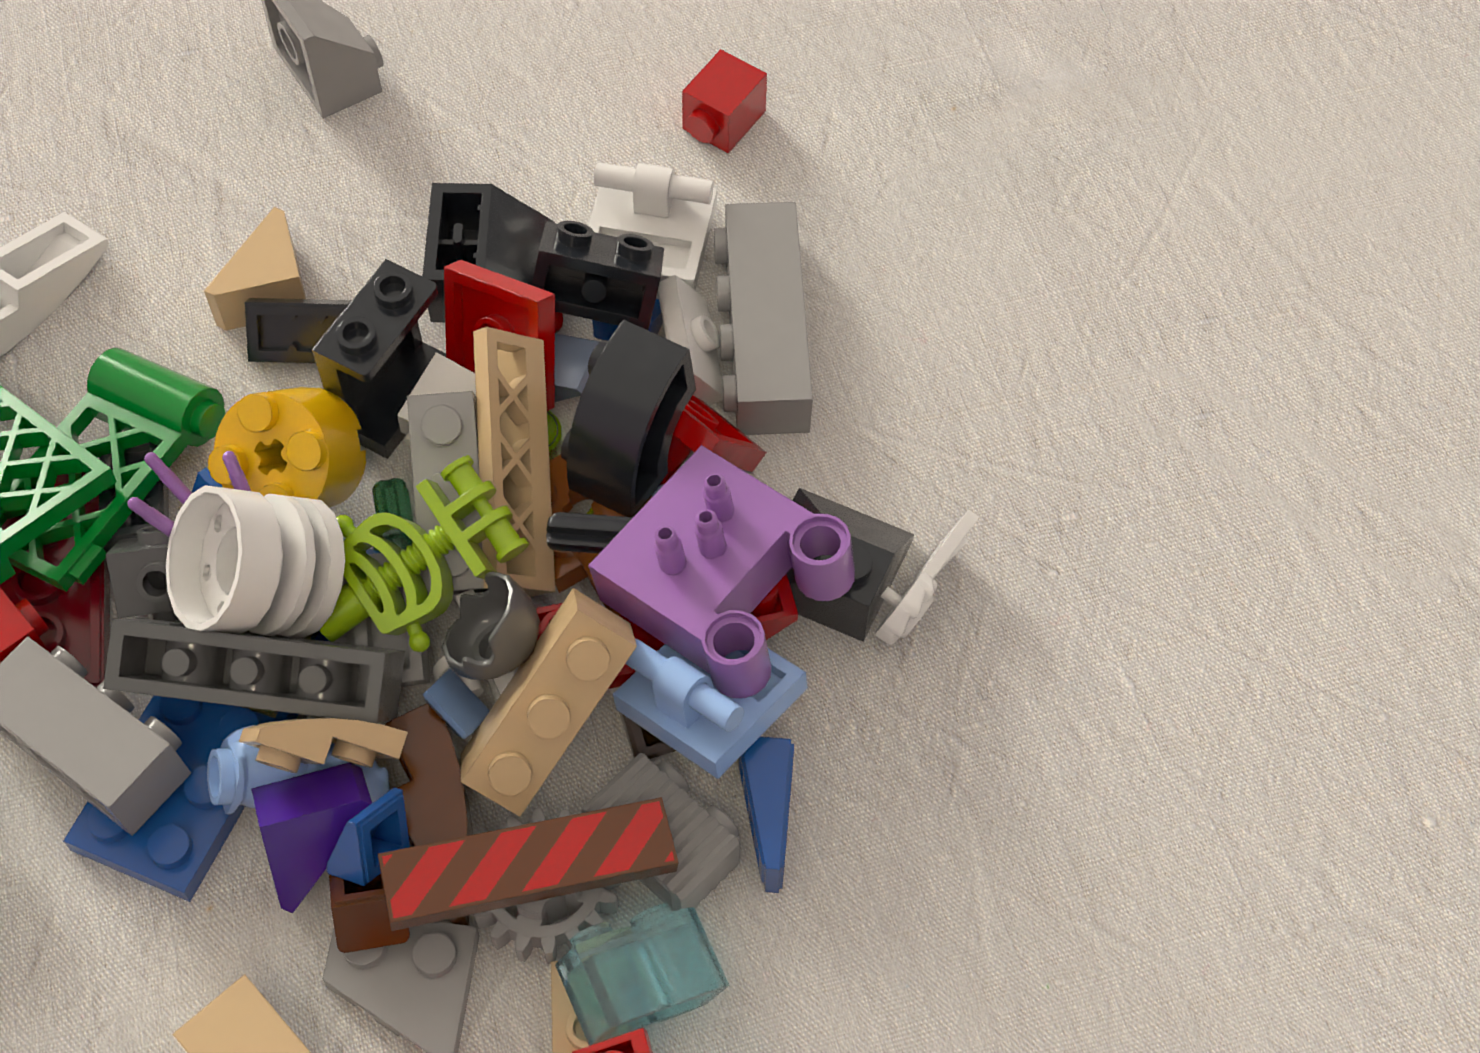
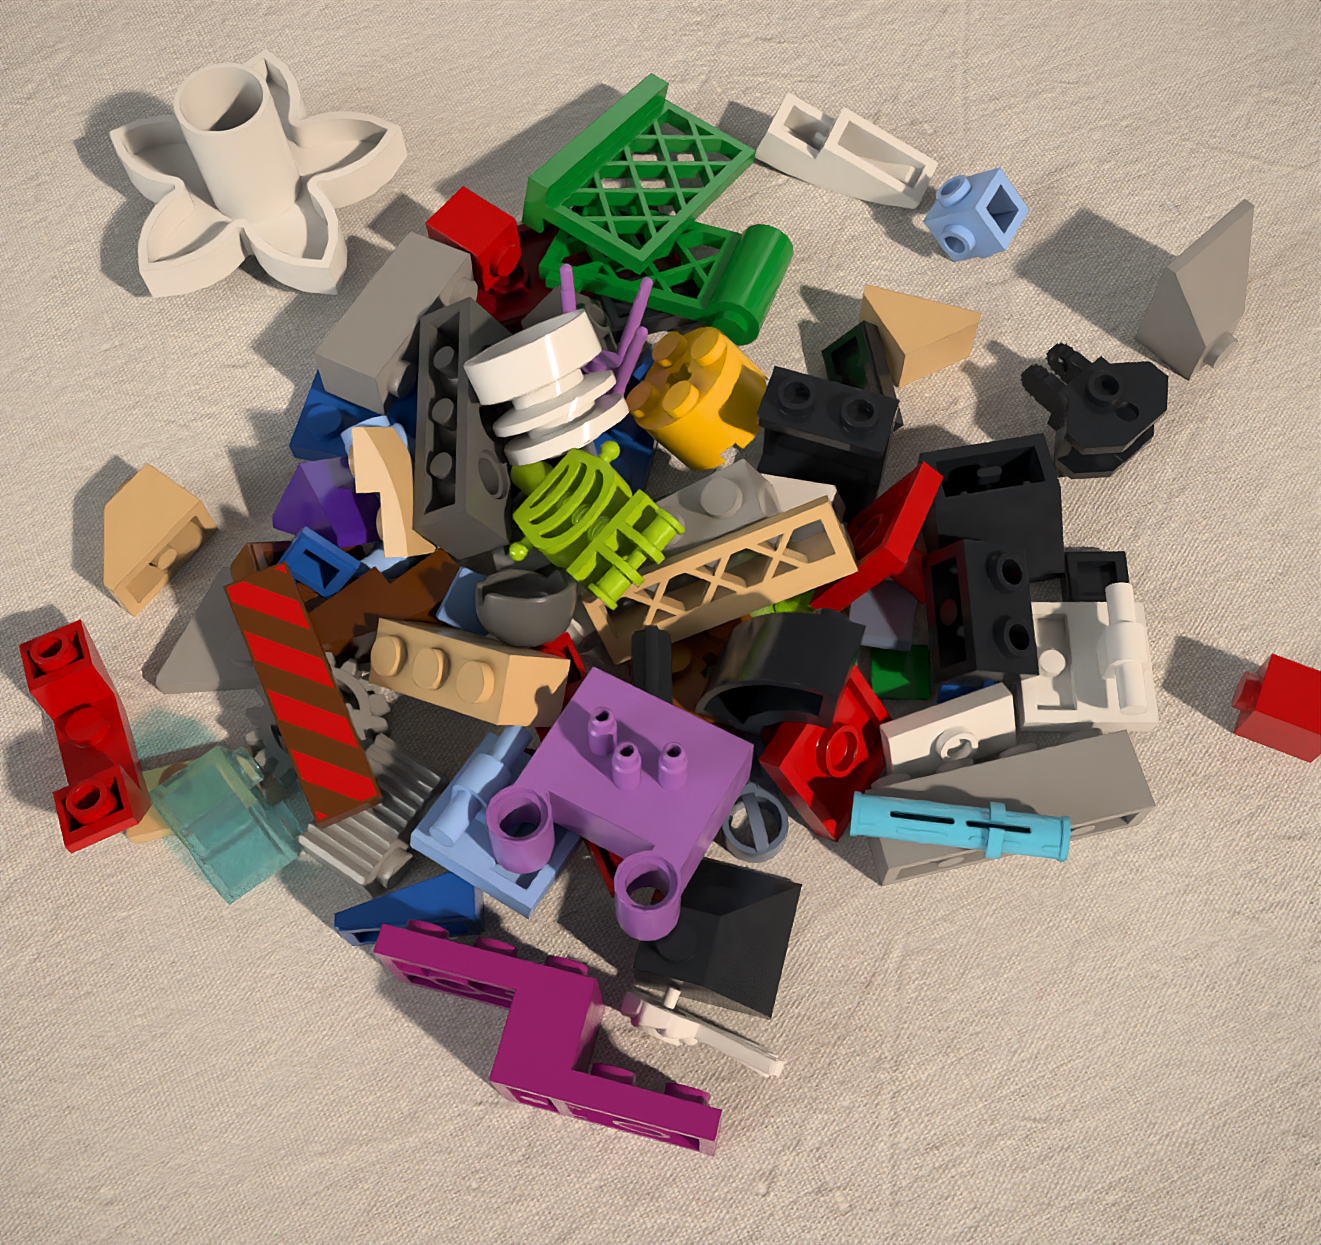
camera: 85 degrees right, 5 degrees up
none -> magenta bracket [373,919,722,1156]
none -> medium azure pin [850,791,1071,862]
none -> light blue brick [923,167,1030,262]
none -> black hinge [1020,342,1168,480]
none -> black tile [1060,551,1130,602]

